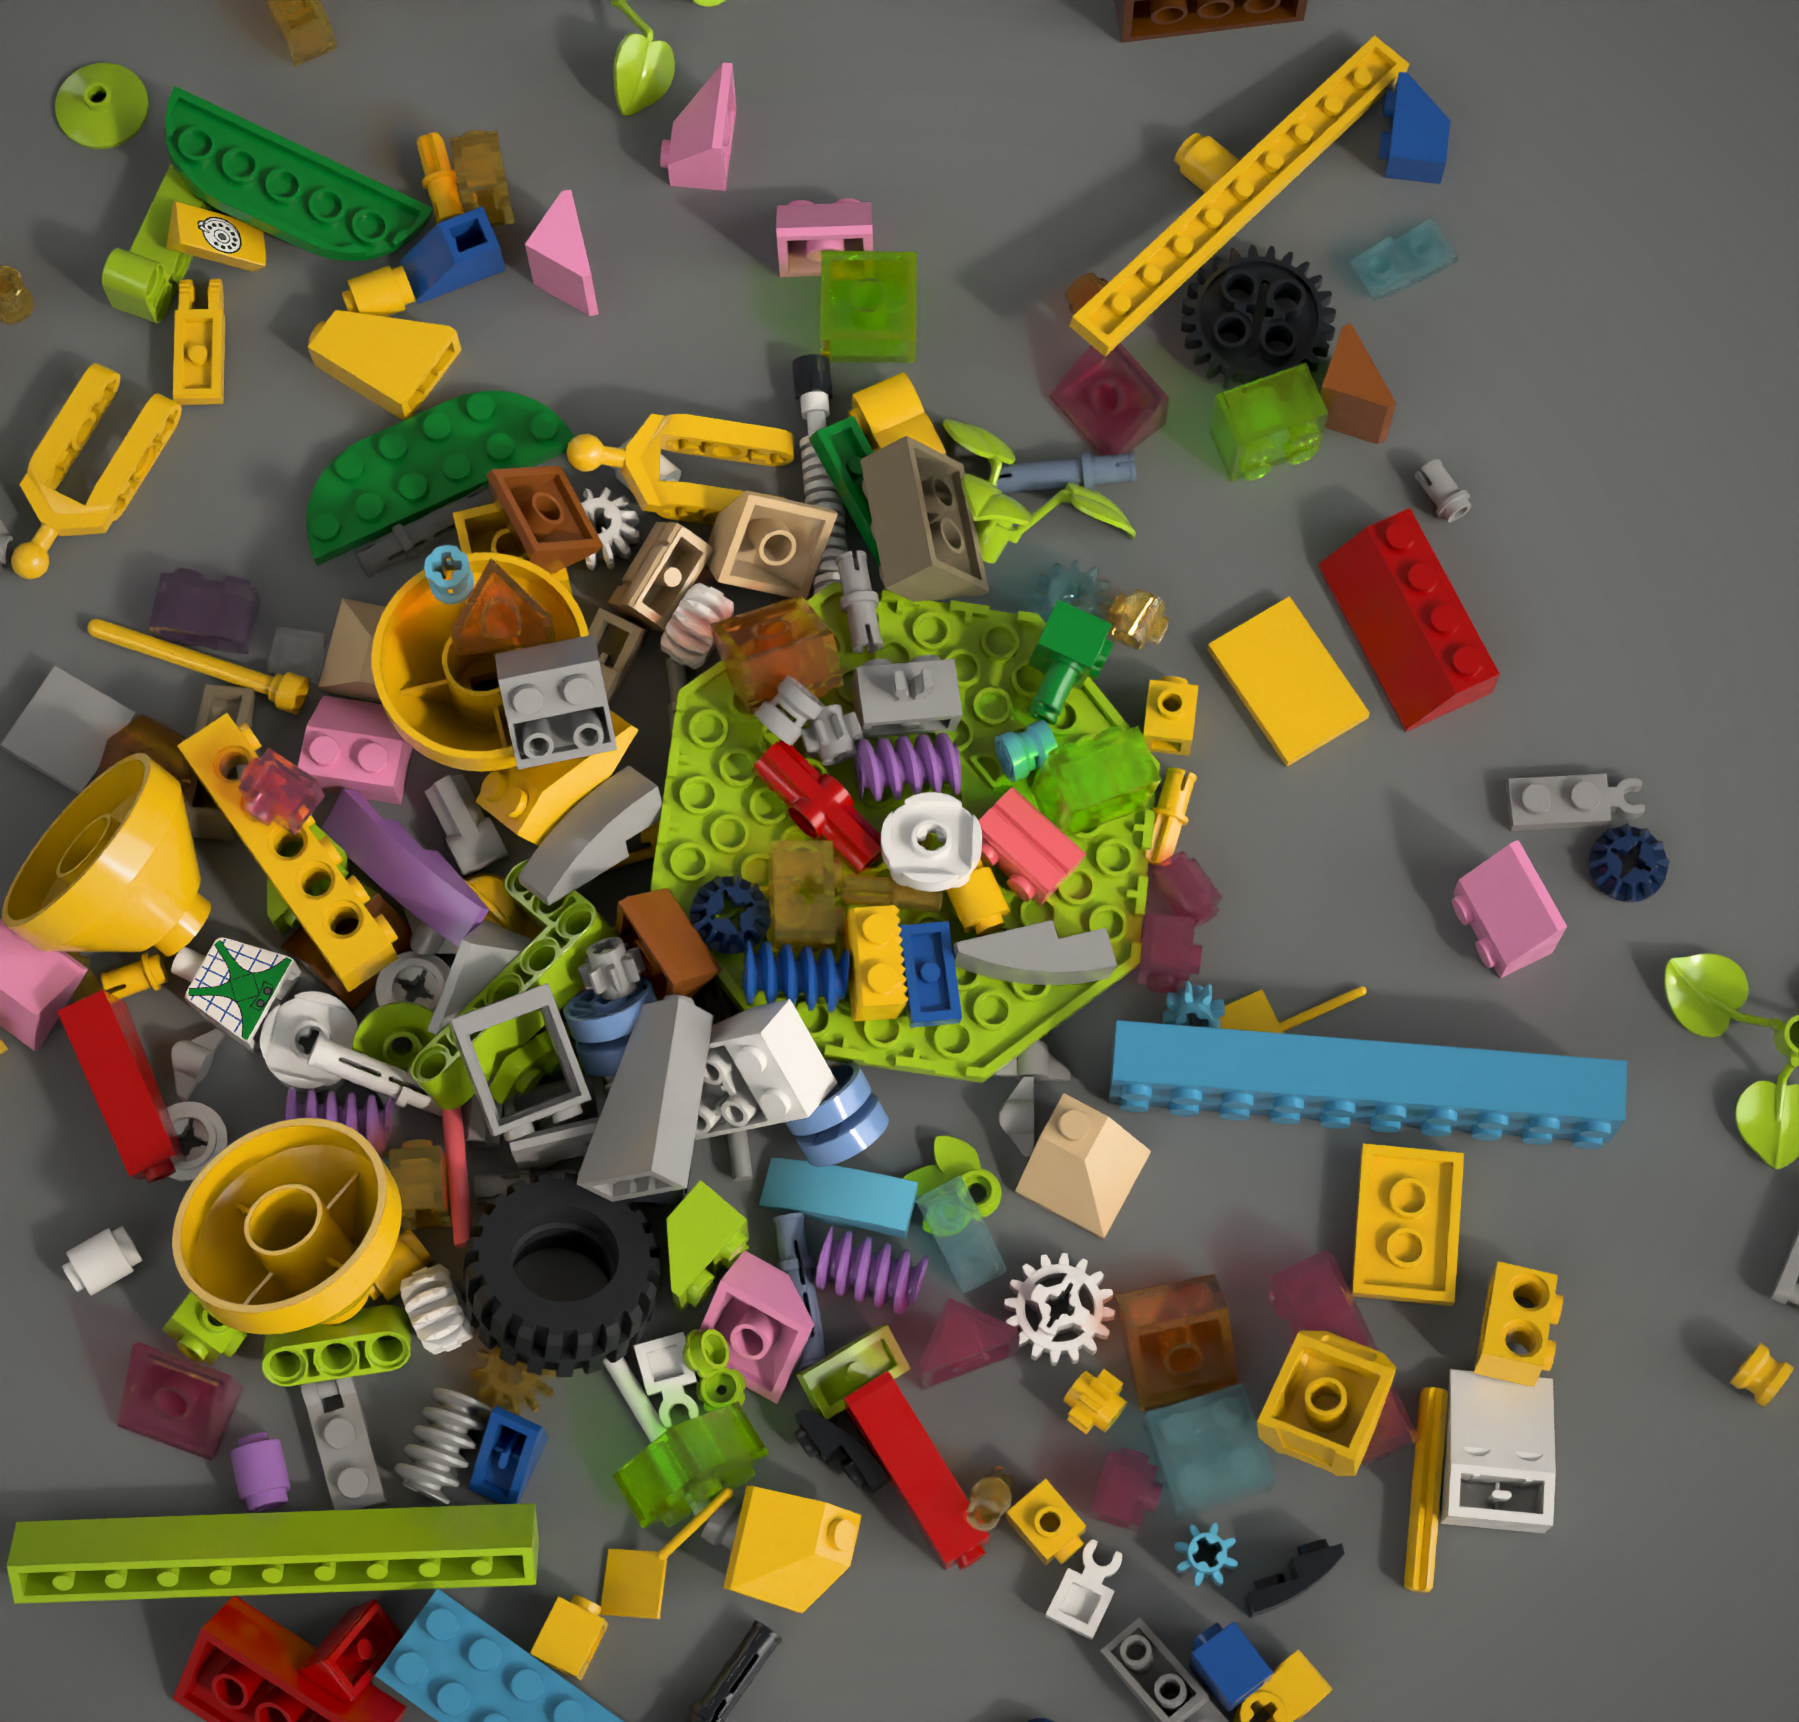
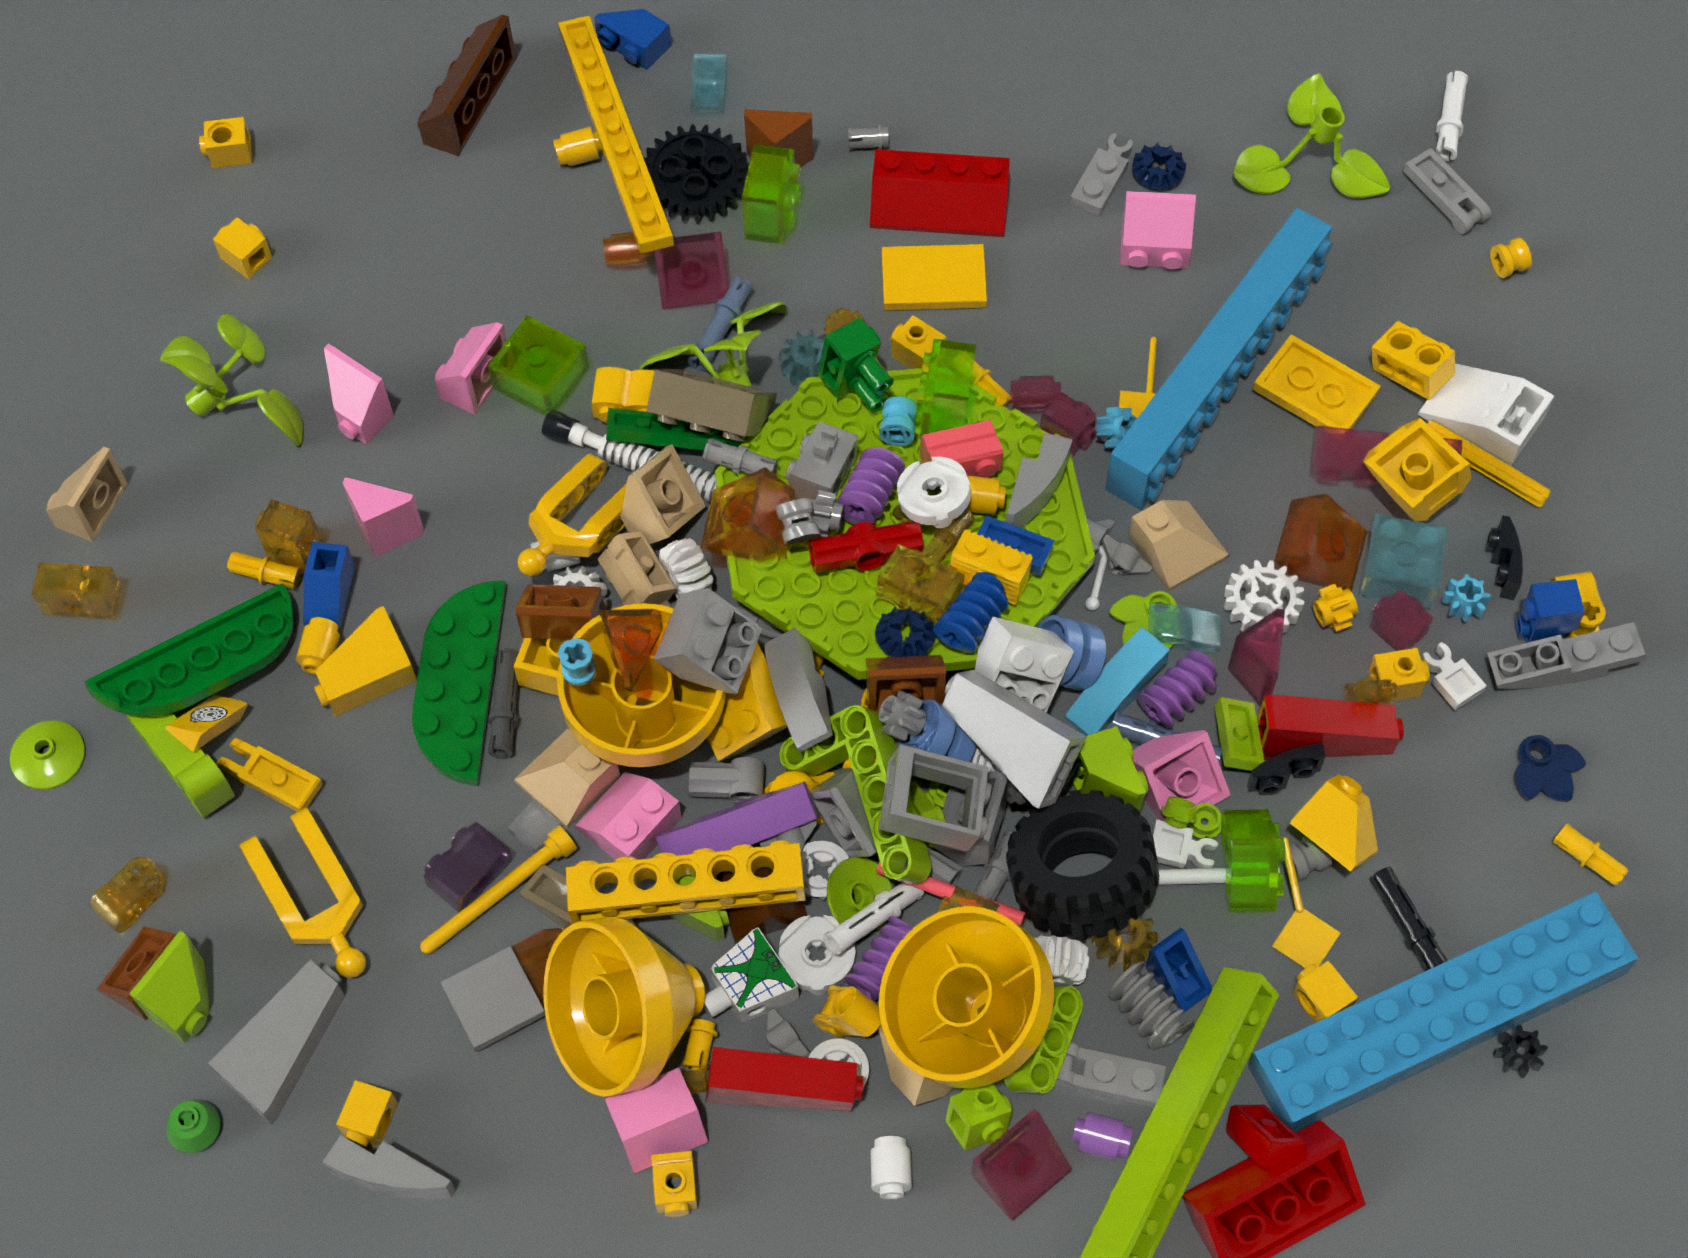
camera: 60 degrees left, 10 degrees down
clear pink brick [238,748,325,835] -> none
none -> yellow piece [812,985,881,1037]
none -> white hinge [1085,545,1109,611]

